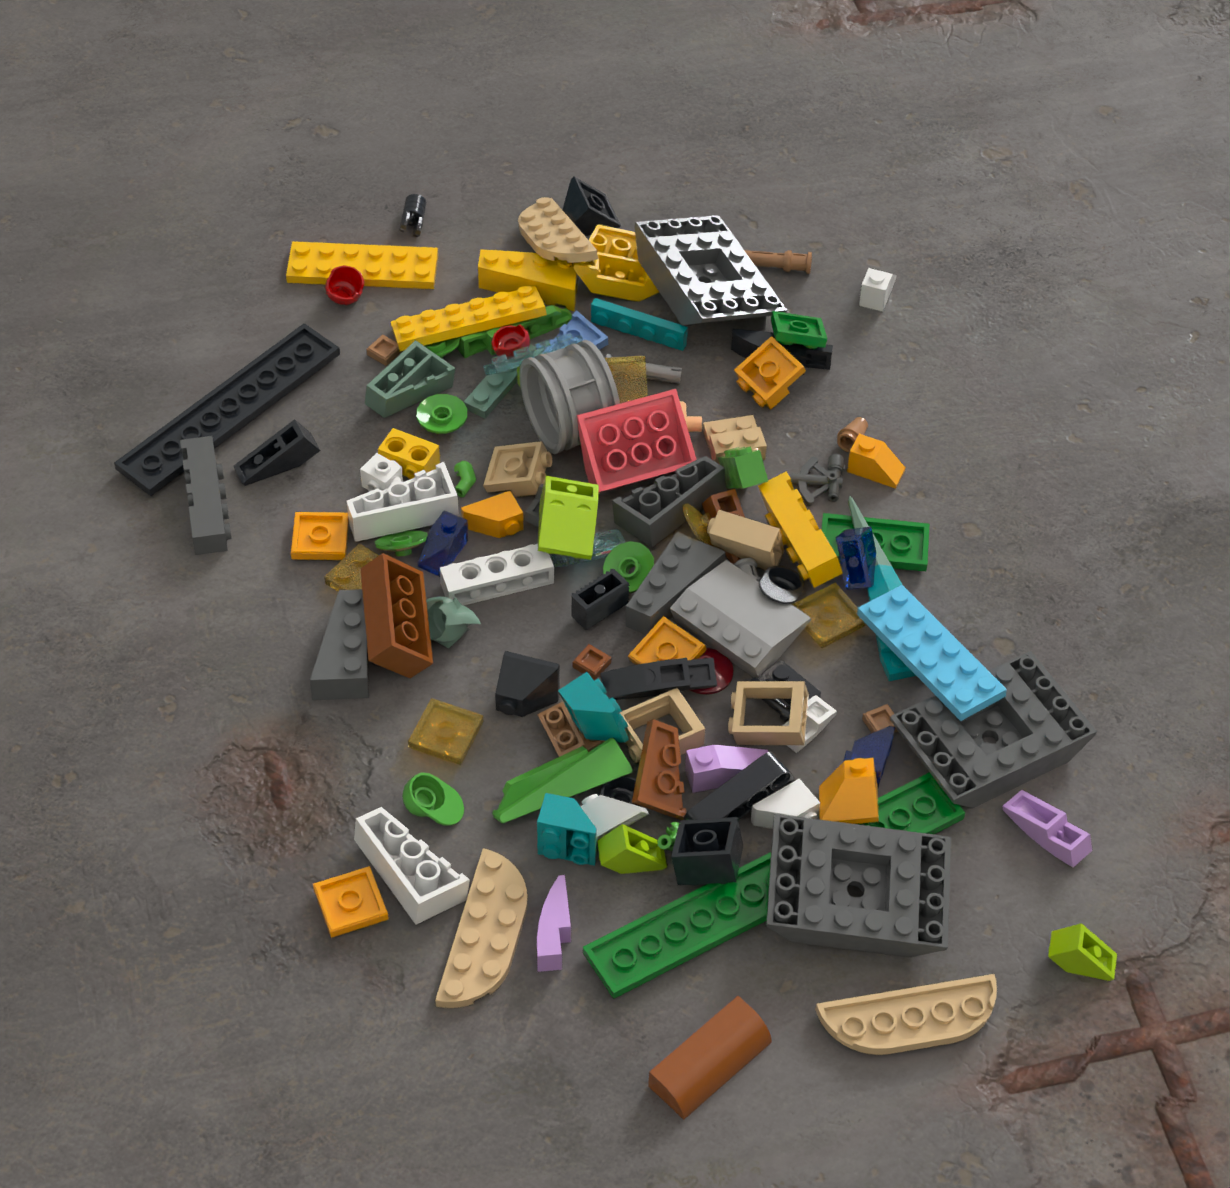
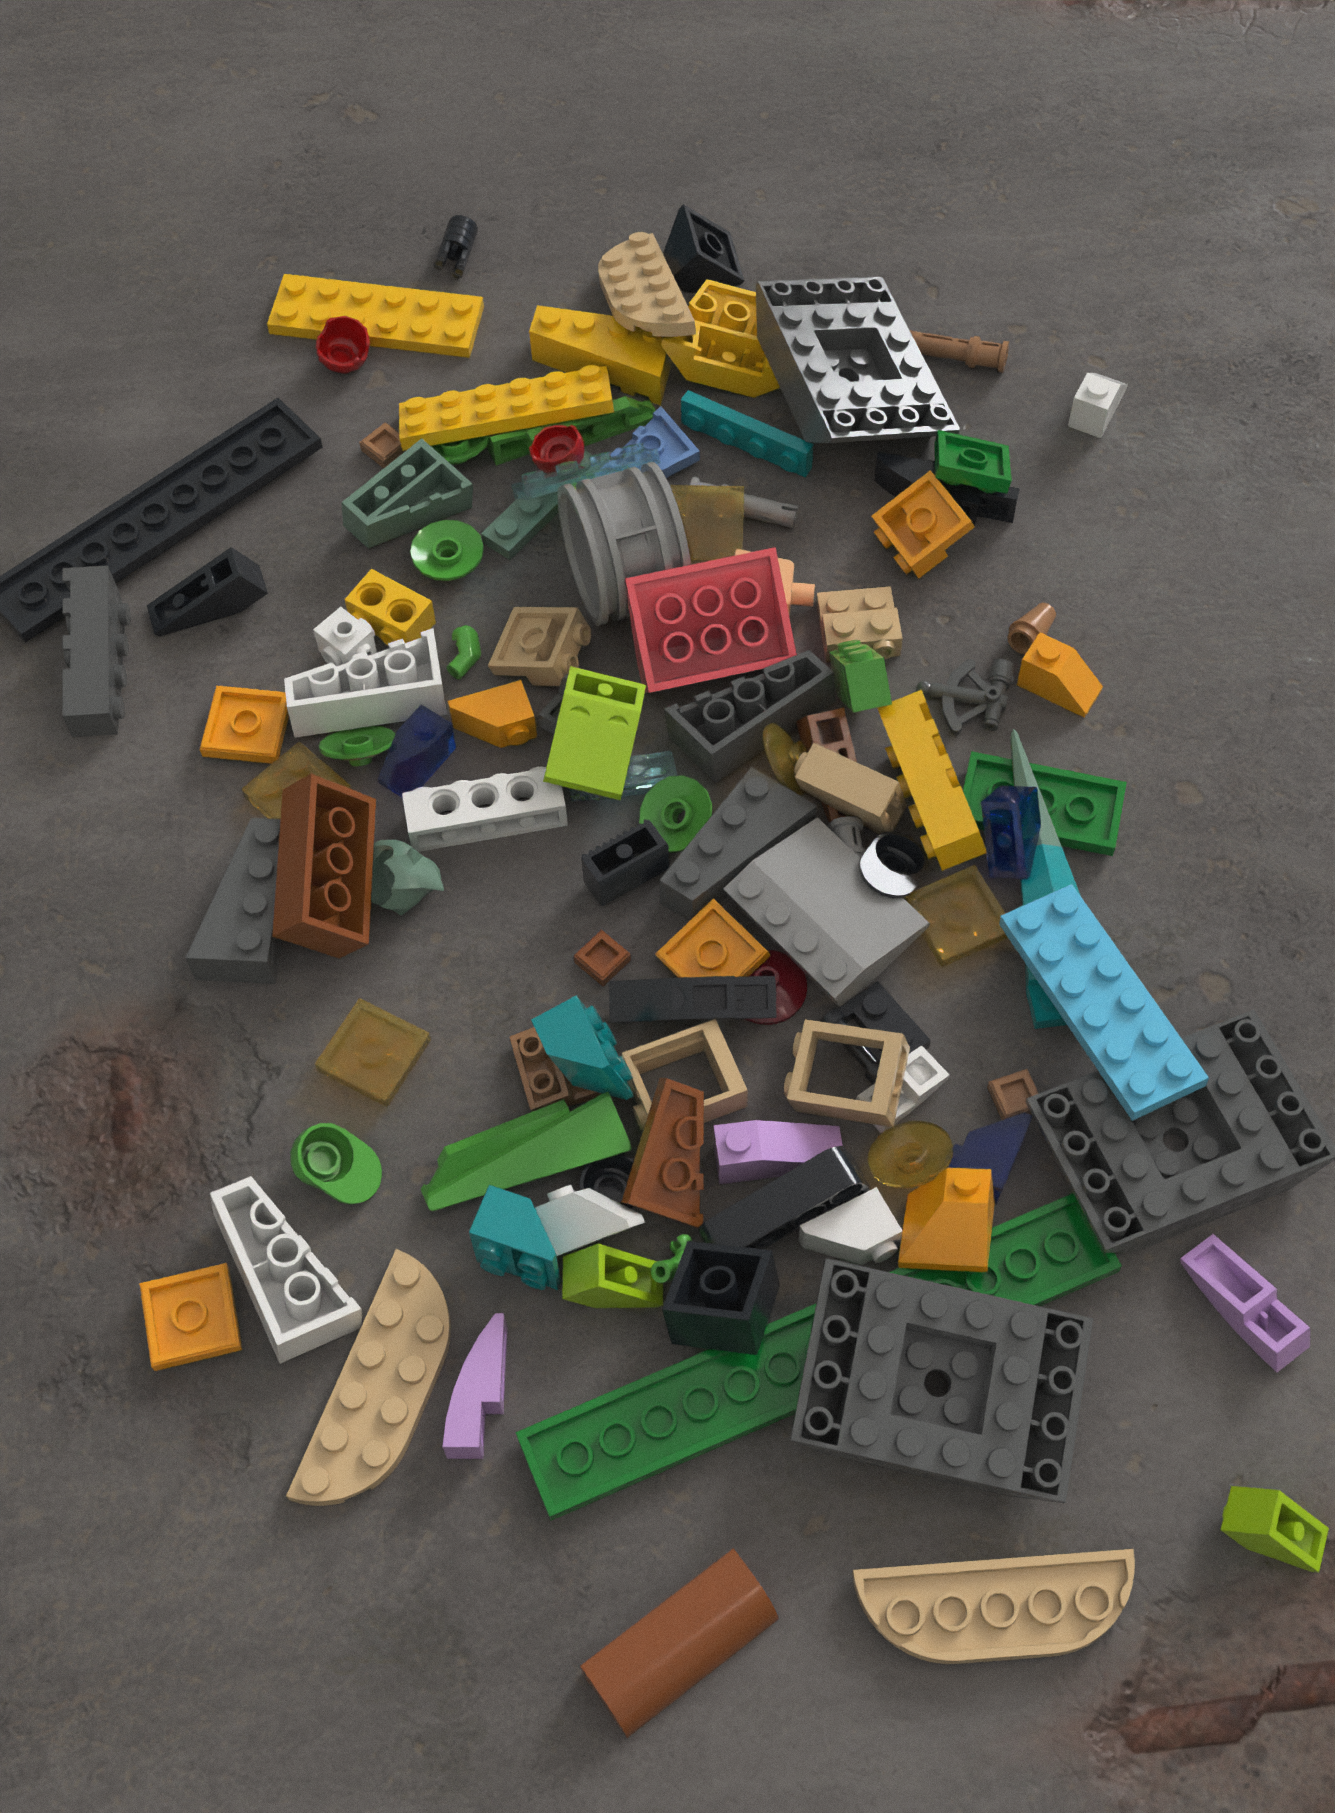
camera: 10 degrees right, 10 degrees up
black slope [495,651,560,717] -> none
none -> clear yellow dish [868,1121,953,1188]

